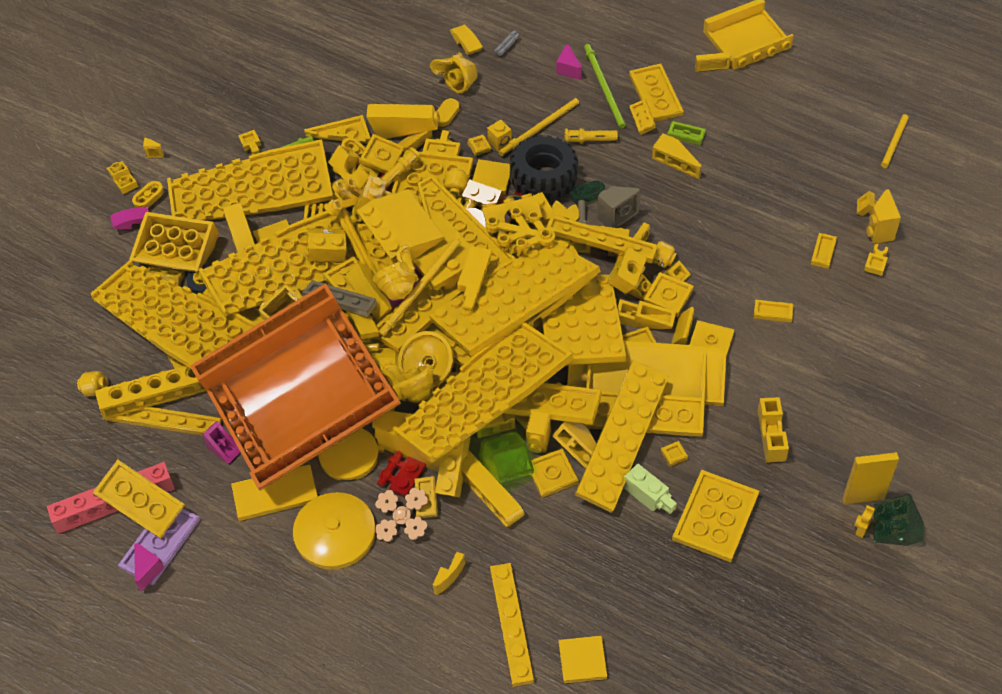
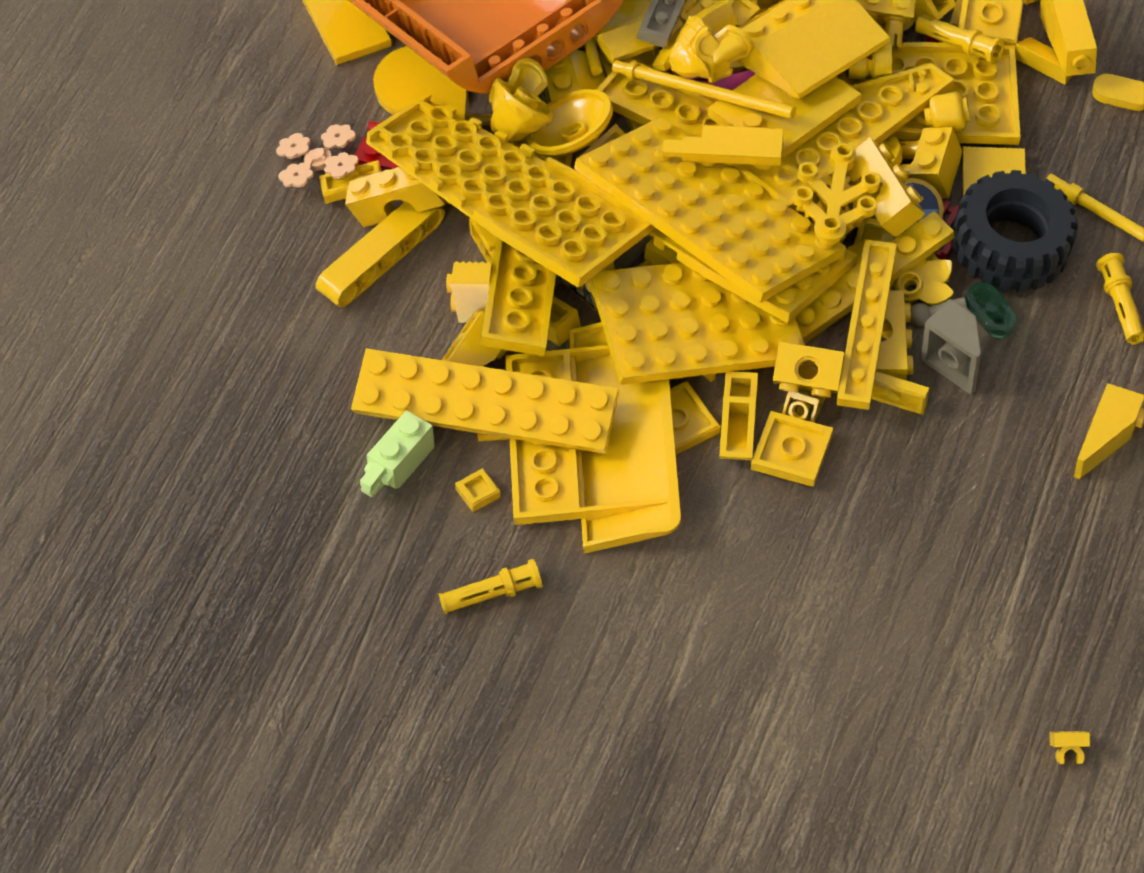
camera: 80 degrees right, 0 degrees up
yellow dish [293,492,376,570] -> none
yellow hinge [422,130,461,156] -> none
yellow slope [433,552,465,595] -> none
yellow tile [467,135,491,156] -> none
clear neon green slope [478,431,534,483] -> none
yellow brick [487,120,512,151] -> none
yellow plate [490,563,534,687] -> none
yellow tile [526,448,579,498] -> none
yellow tile [559,636,607,684] -> none
yellow head [652,241,677,268] -> none
yellow slope [663,261,691,282] -> none
yellow slope [671,307,694,345] -> none
yellow plate [672,470,759,563] -> none
yellow plate [689,320,734,357] -> none
yellow tile [753,300,793,323] -> none
yellow arch [757,397,789,462] -> none
yellow tile [810,233,837,269] -> none
yellow tile [842,452,899,505] -> none
yellow plate [854,505,875,538] -> none
yellow plate [864,244,888,276] -> none
yellow slope [866,189,901,244] -> none
clear green slope [874,494,924,546] -> none
none -> yellow pin [438,559,543,614]

